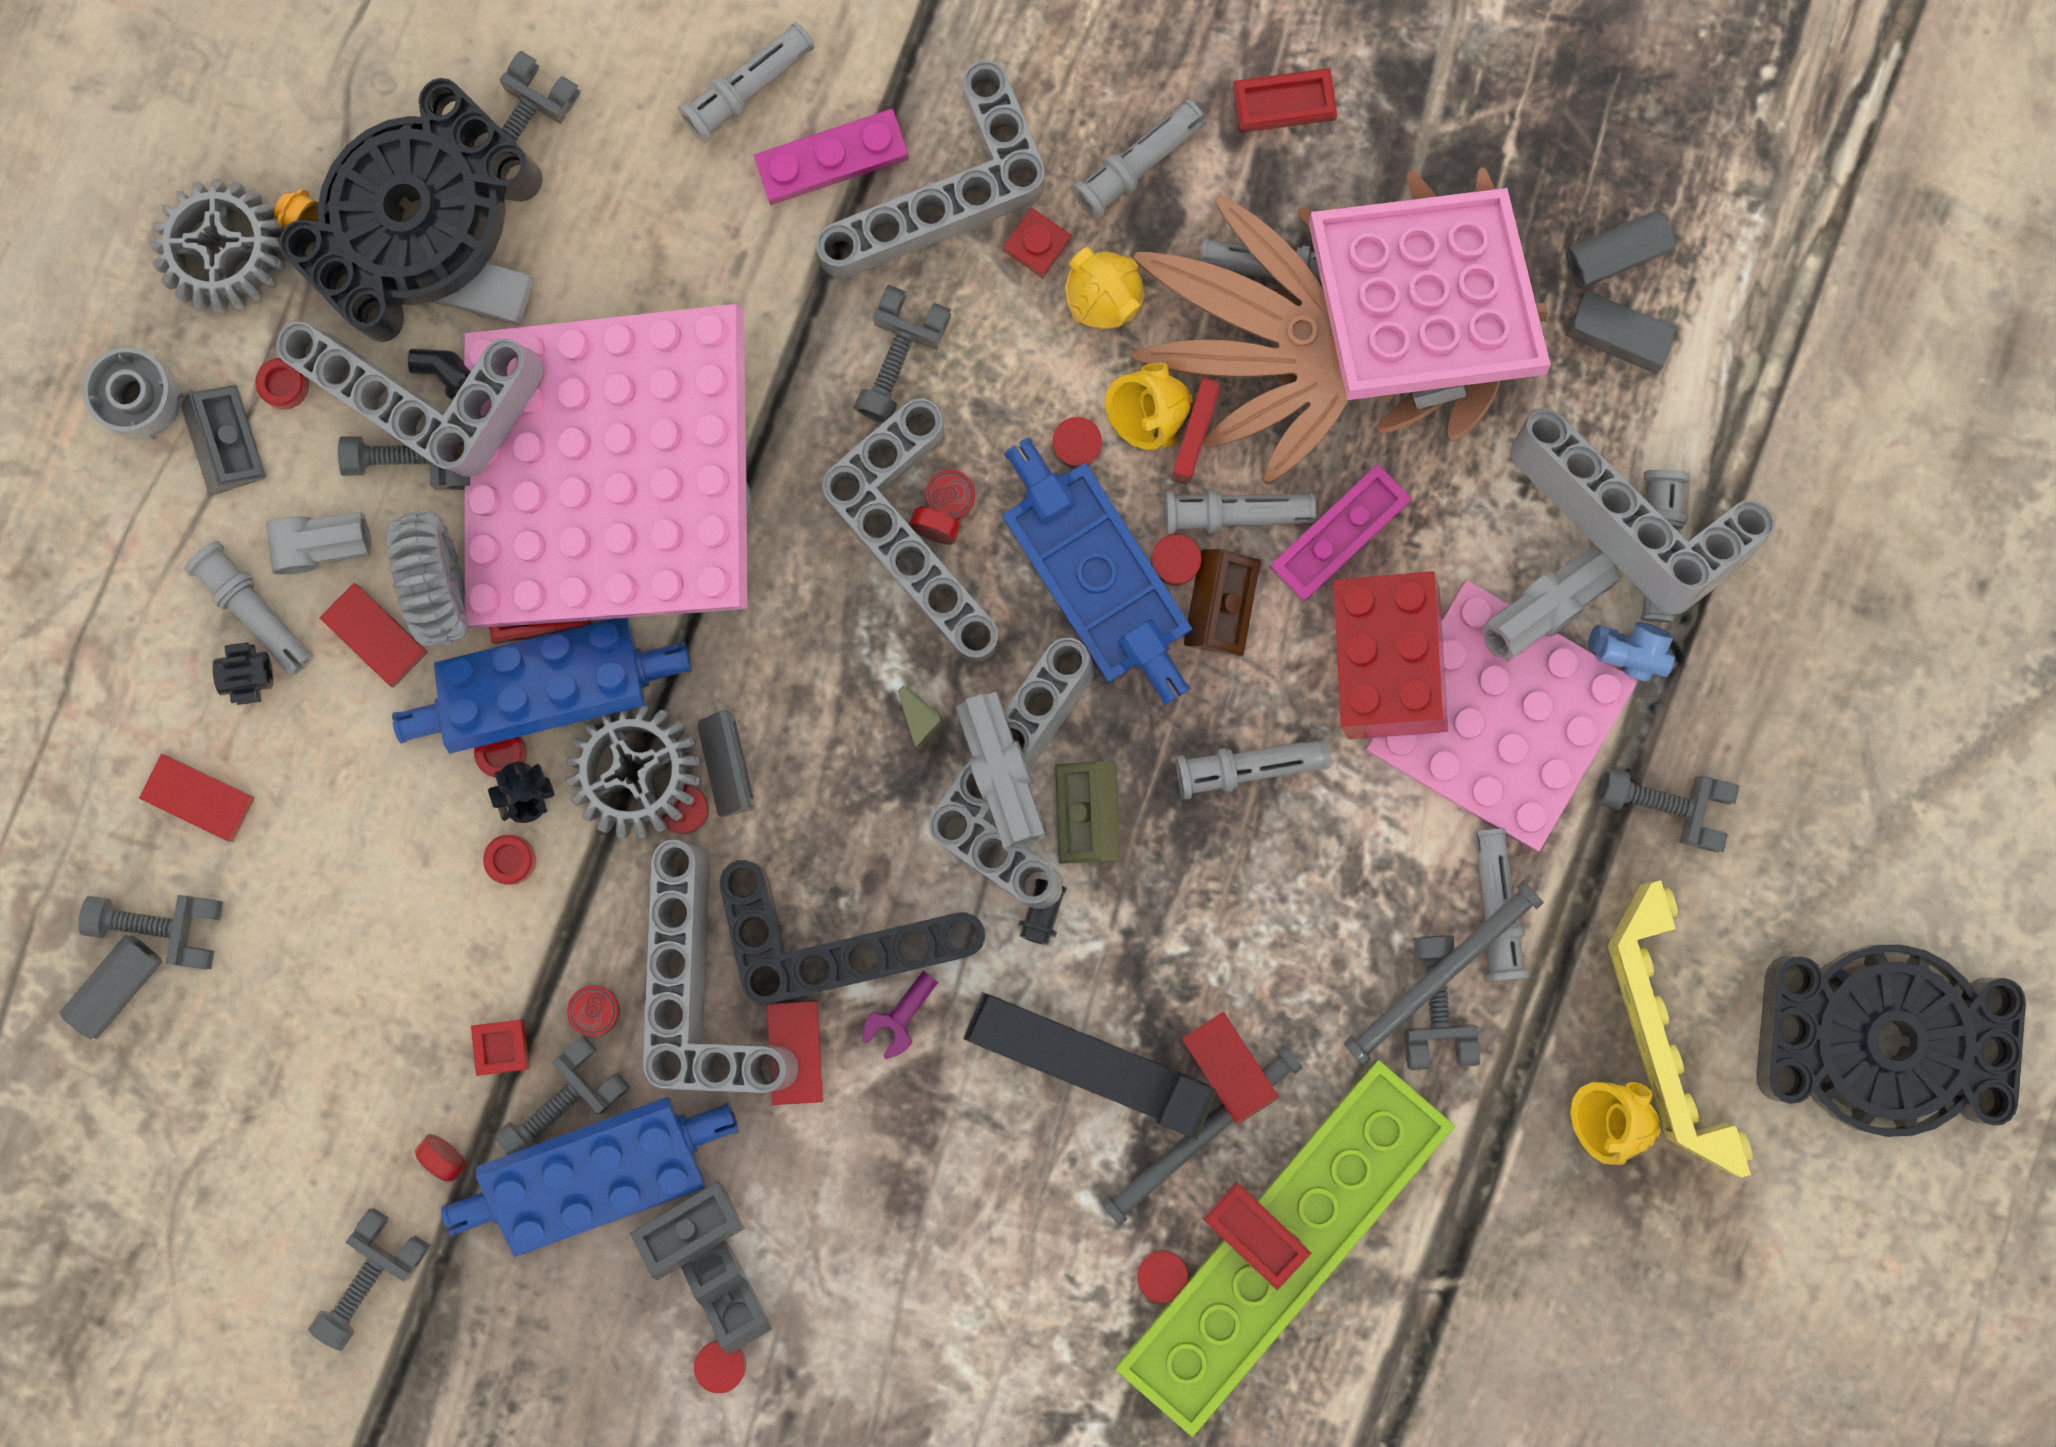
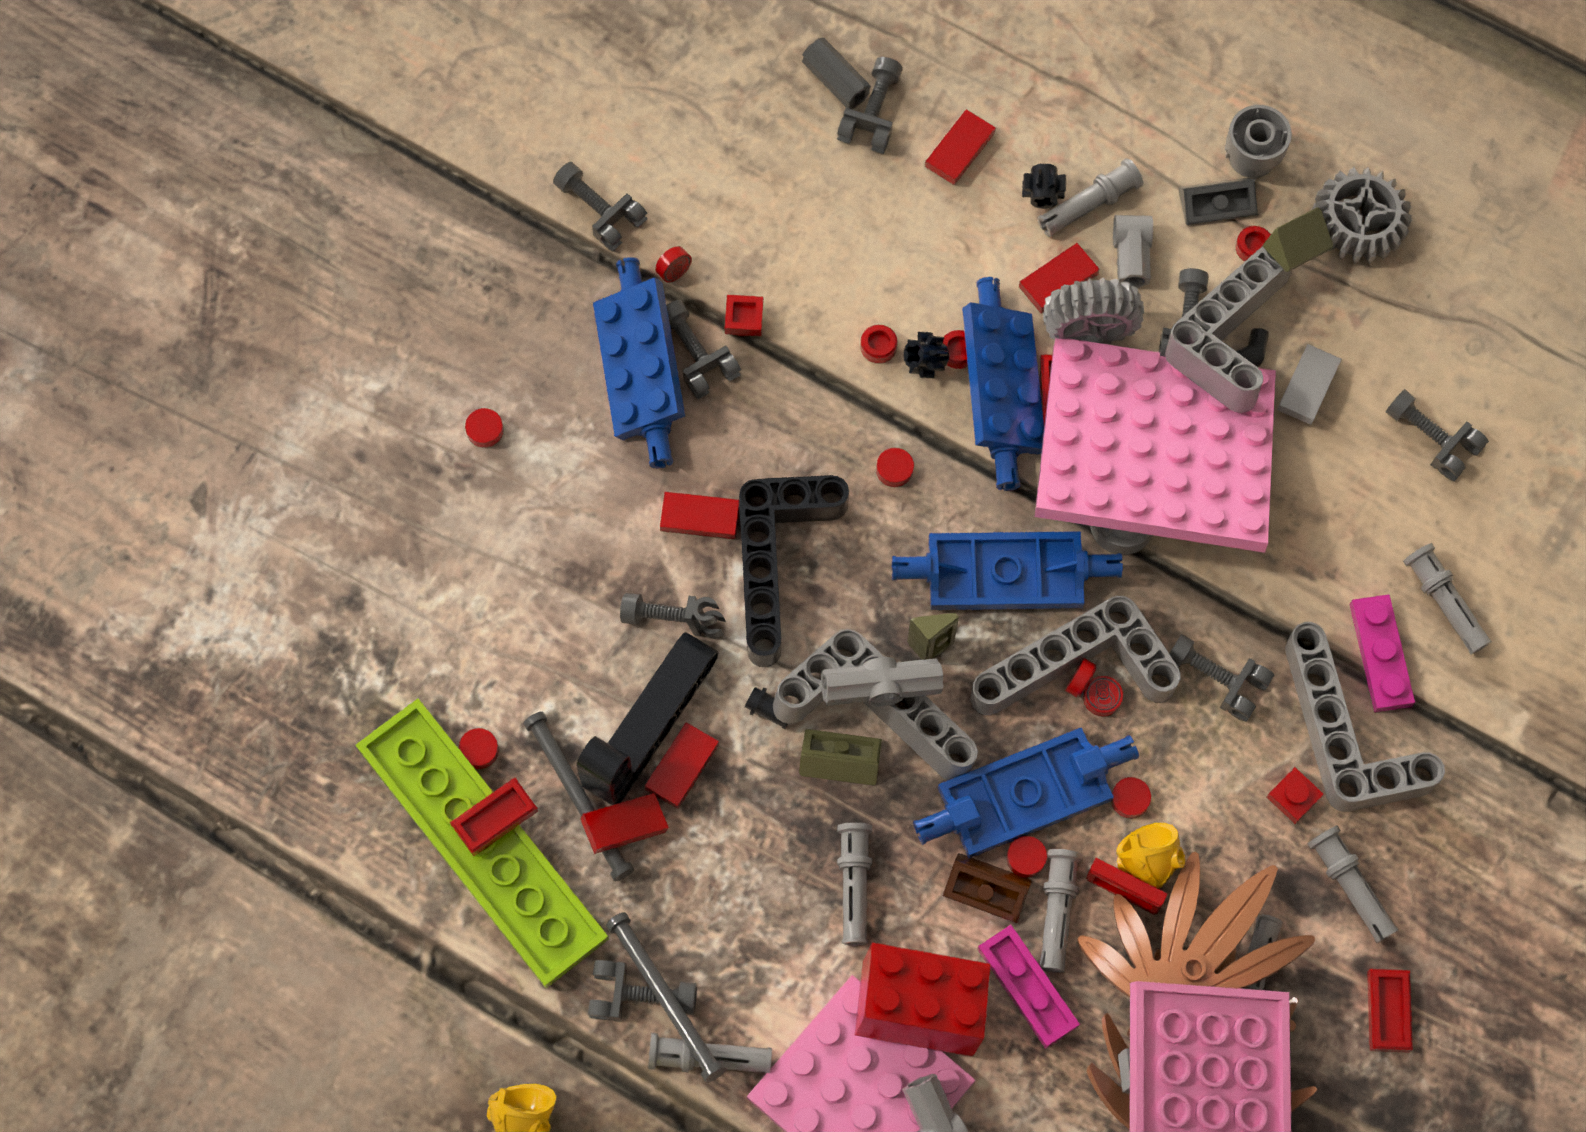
camera: 100 degrees right, 15 degrees down
light orange plate [274,189,318,231] -> none
black piece [279,78,543,342] -> none
light grey gear [565,704,702,839] -> none
red tile [567,985,620,1036] -> none
dark grey plate [630,1182,745,1280] -> none
light grey beam [643,839,799,1093] -> none
dark grey slope [681,1240,772,1355] -> none
dark grey slope [698,709,756,817] -> none
magenta bar [863,970,939,1059] -> none
yellow helmet [1065,246,1145,329] -> none
none -> dark grey bar [620,593,726,639]
none -> red tile [645,722,719,809]
none -> blue plate [892,531,1123,610]
none -> olive slope [1263,207,1333,272]

